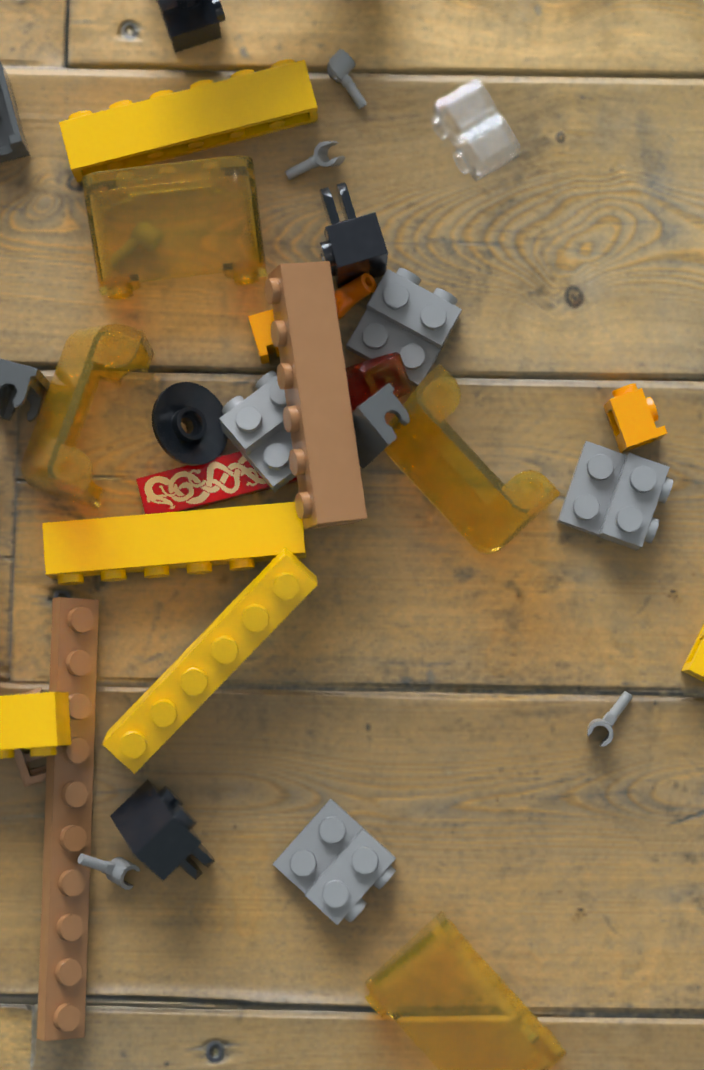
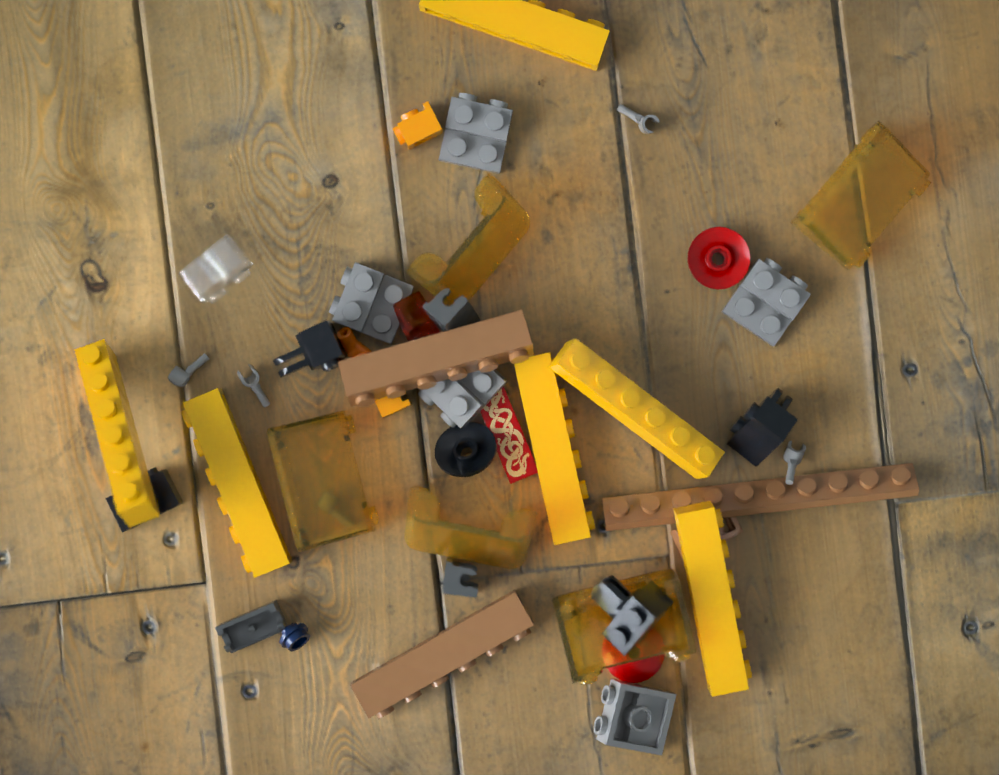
camera: 95 degrees left, 5 degrees up
none -> red dish [687,227,750,290]

